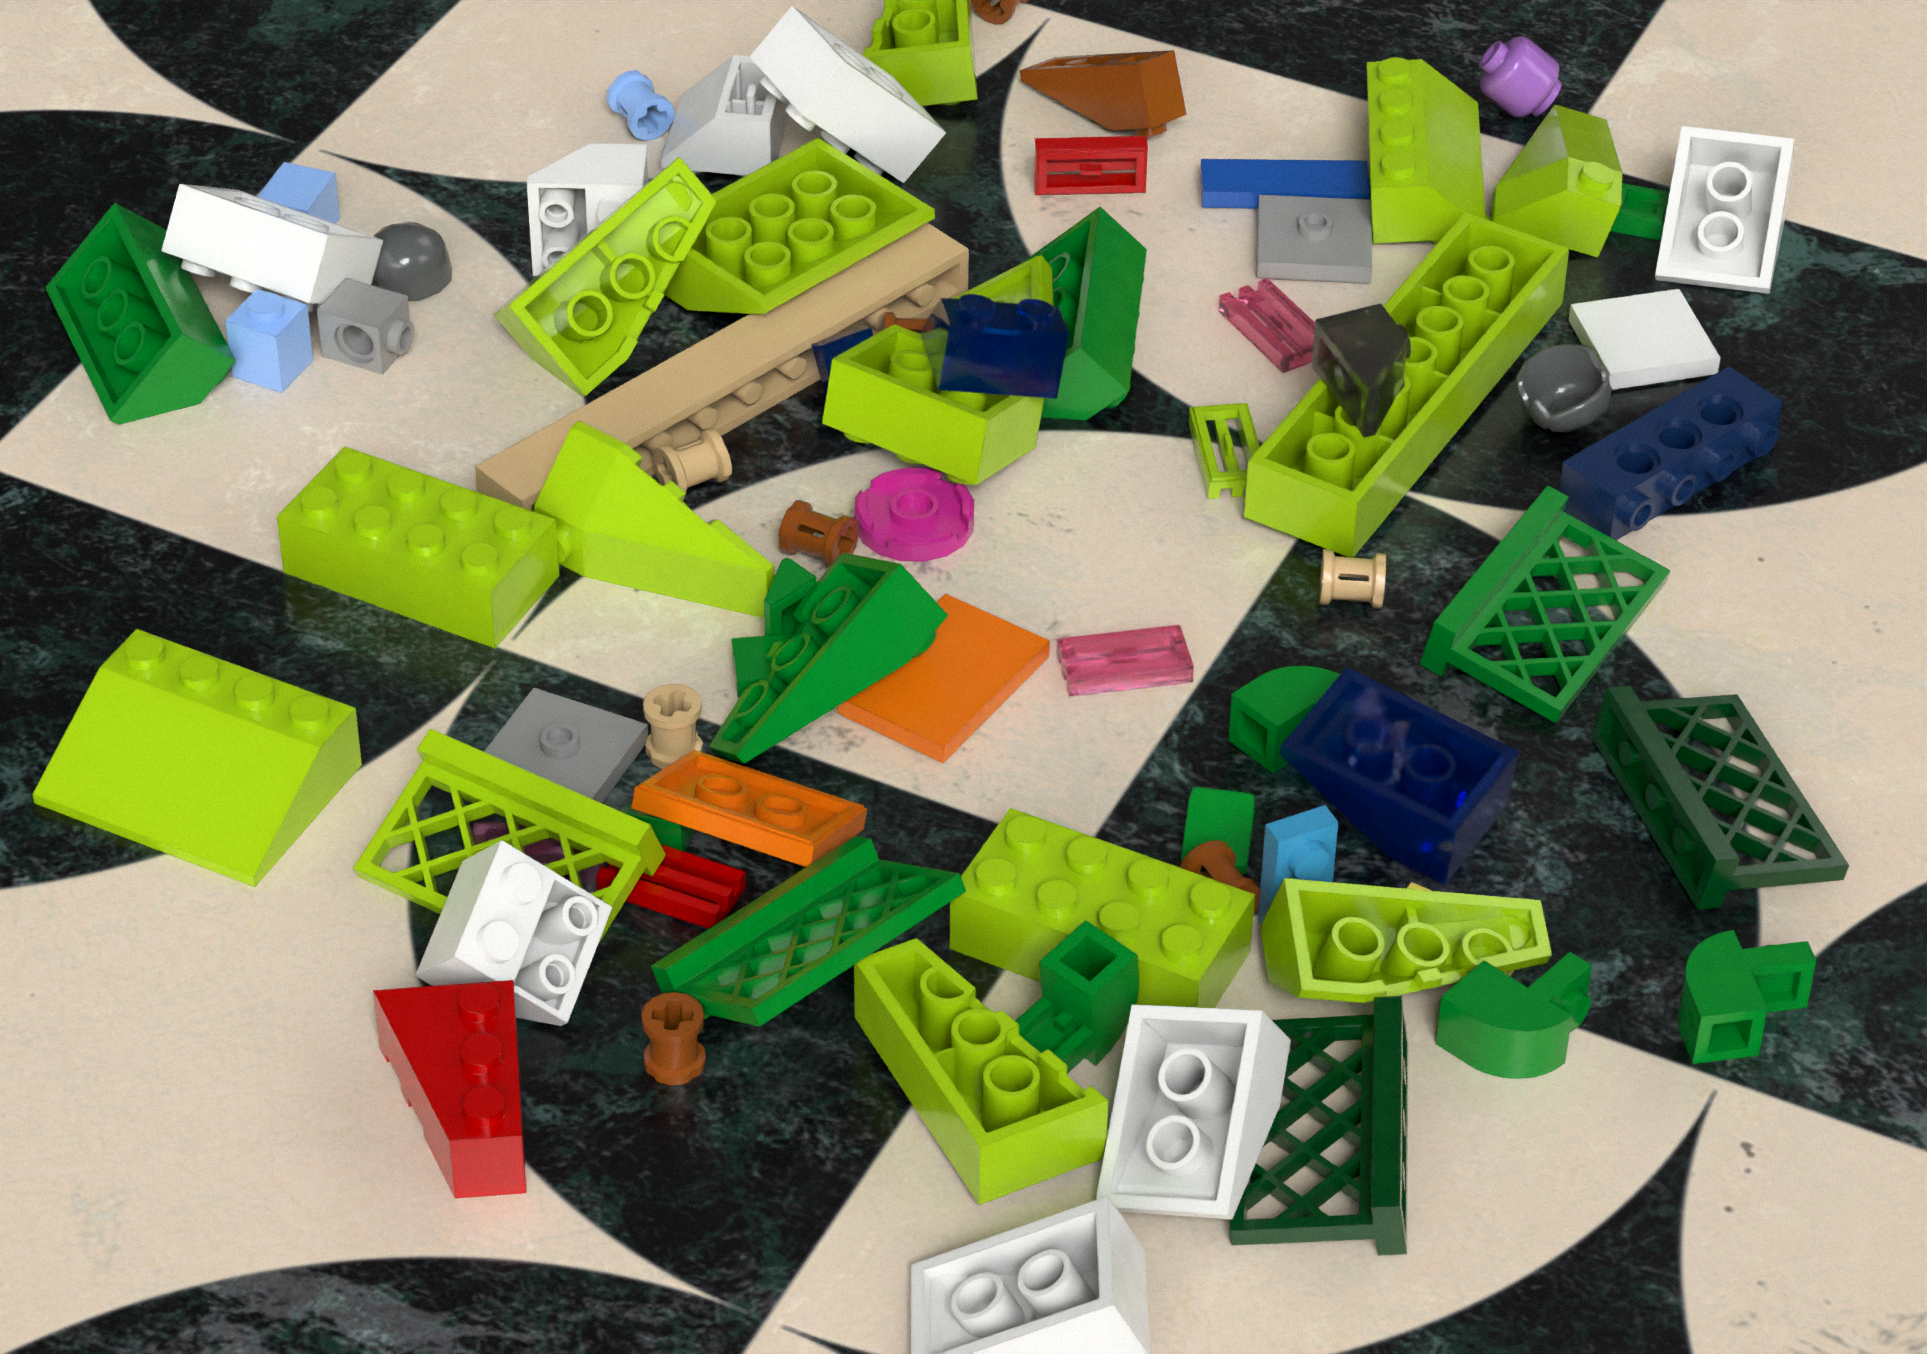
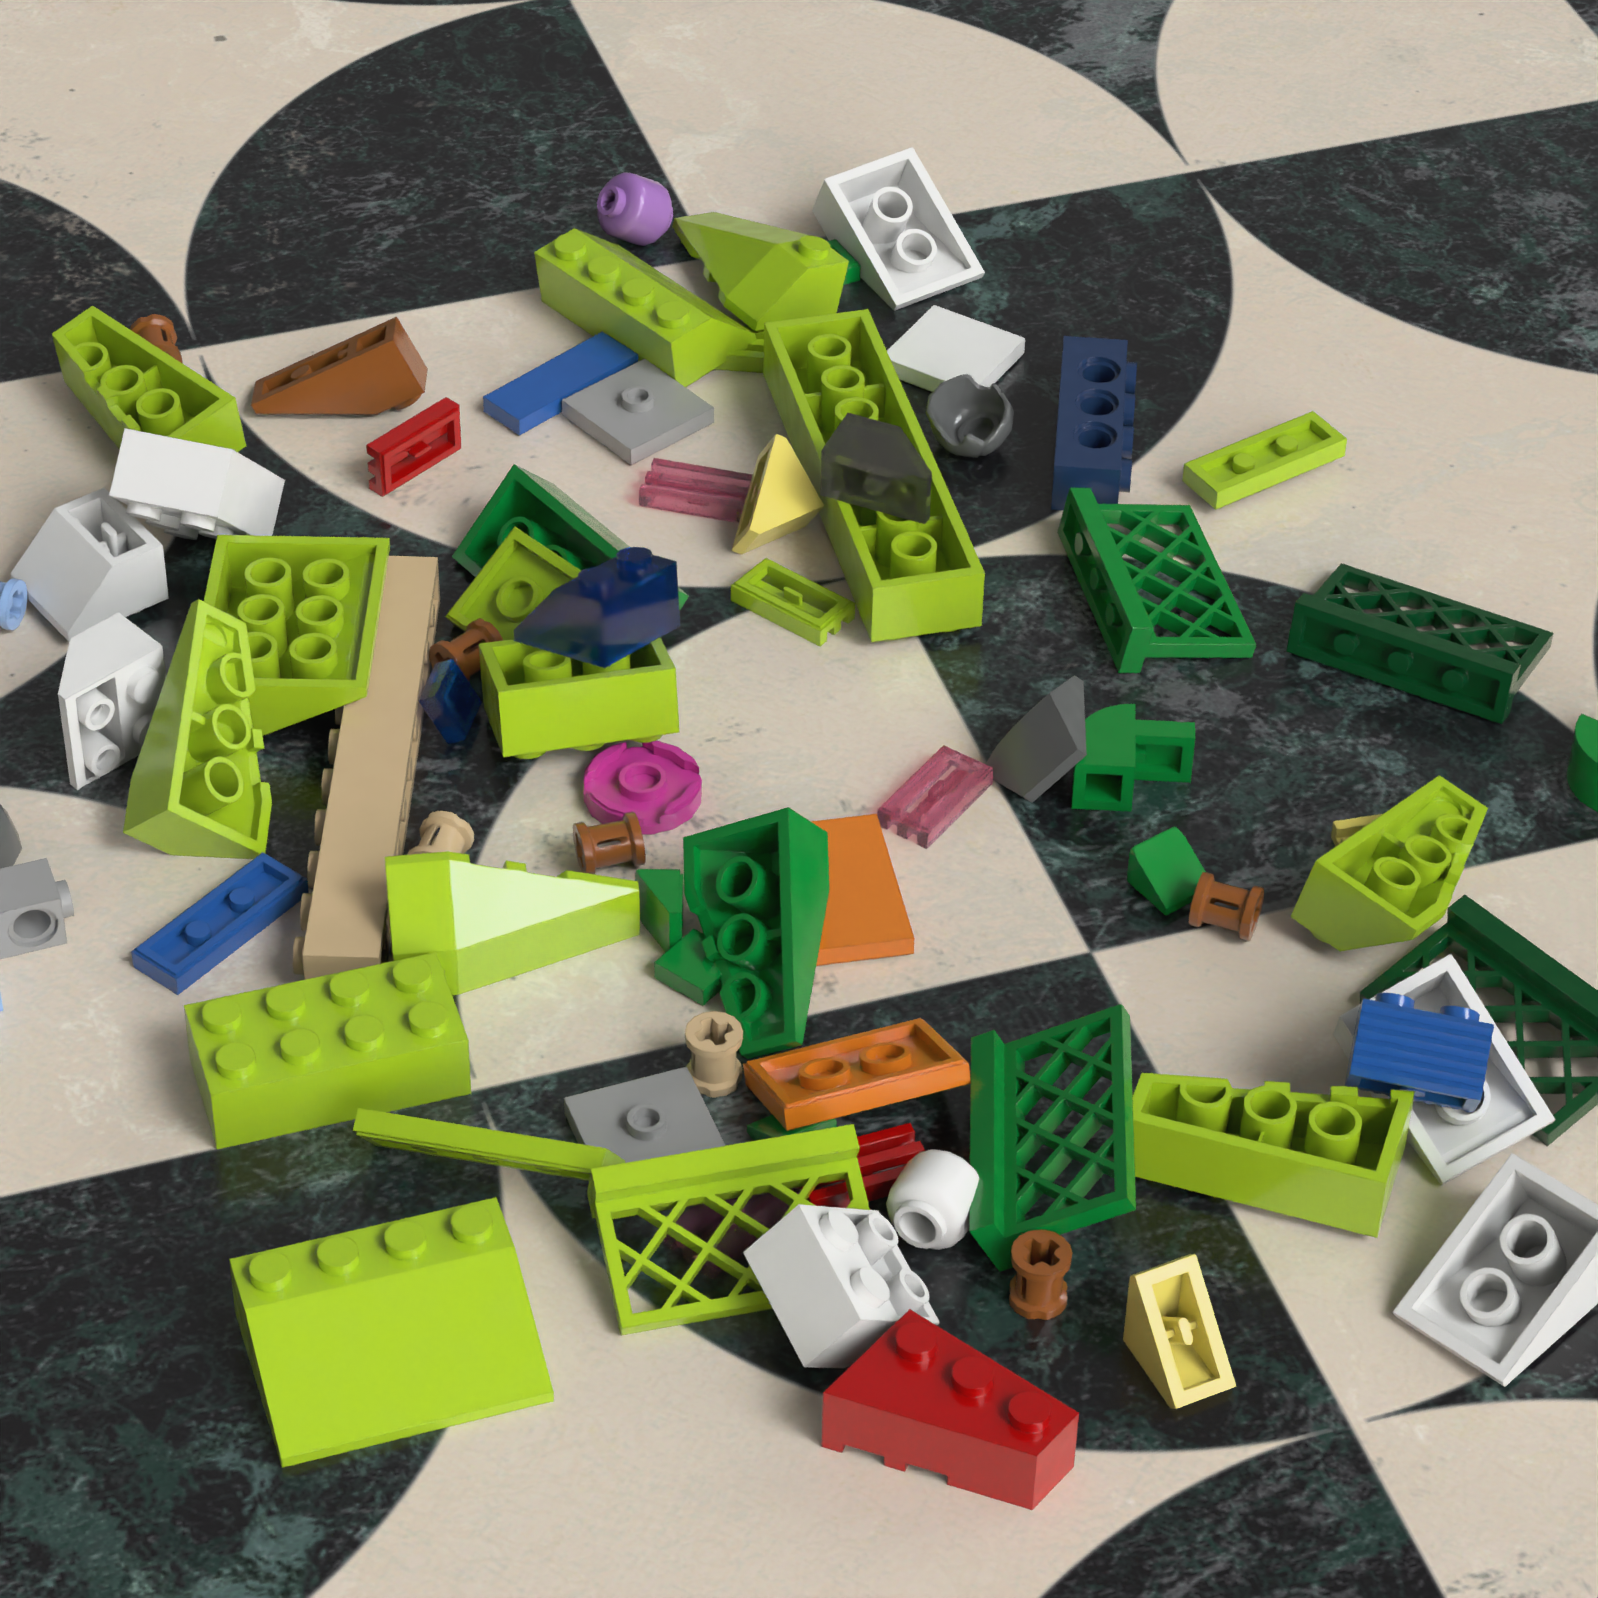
camera: 45 degrees left, 0 degrees up
lime brick [949,808,1255,1008] -> none
green brick [1015,920,1139,1074] -> none
dark azure plate [1258,805,1338,925] -> none
clear blue slope [1280,667,1519,885] -> none
tan bush [1319,549,1386,609] -> none
green brick [1436,952,1592,1079] -> none
none -> blue tile [131,852,309,995]
none -> lime tile [353,1108,625,1181]
none -> light yellow slope [731,434,824,555]
none -> white head [886,1149,979,1250]
none -> dark grey slope [986,675,1087,803]
none -> light yellow slope [1123,1254,1236,1409]
none -> lime plate [1182,411,1347,510]
none -> blue brick [1344,993,1494,1112]

